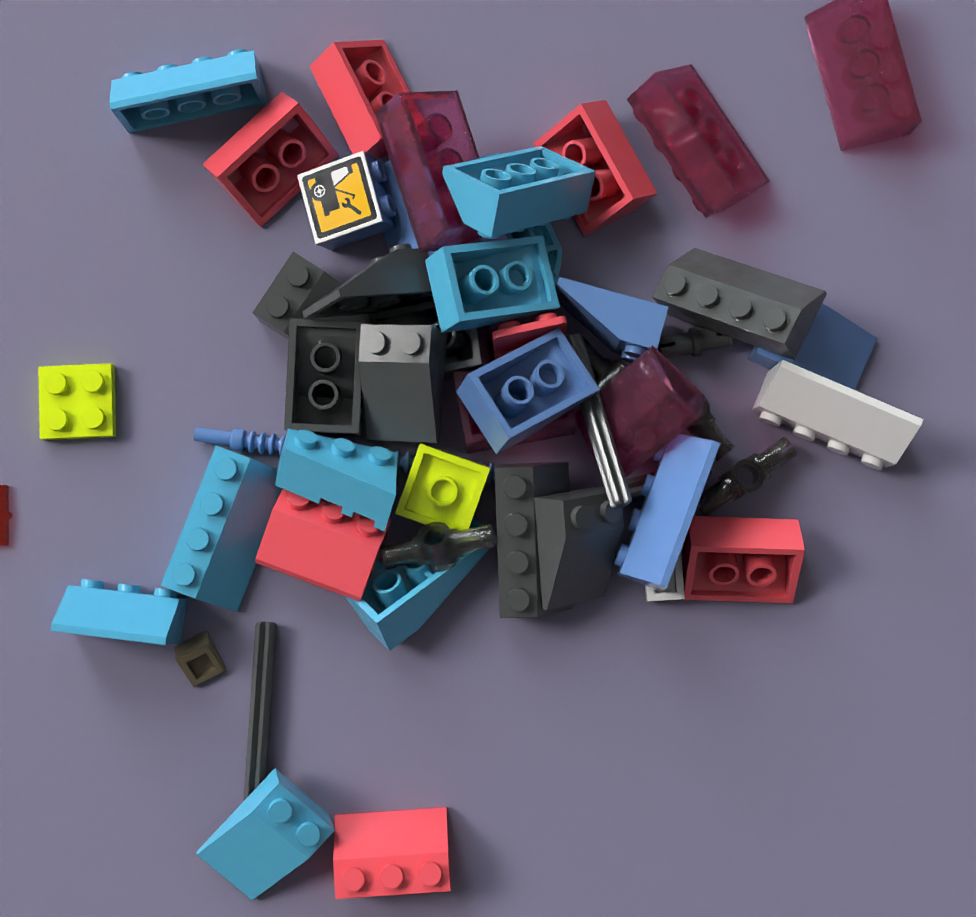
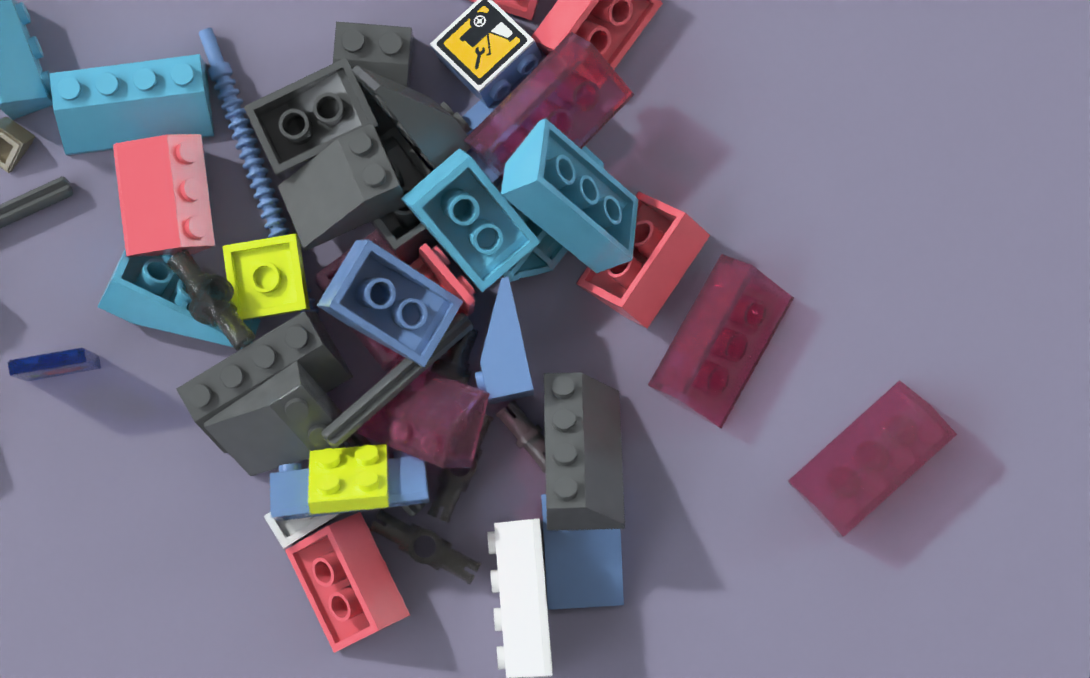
camera: 65 degrees right, 0 degrees up
medium azure wedge [275,428,397,531] -> none
none -> clear blue tile [8,348,101,381]
none -> neon yellow plate [308,444,389,514]

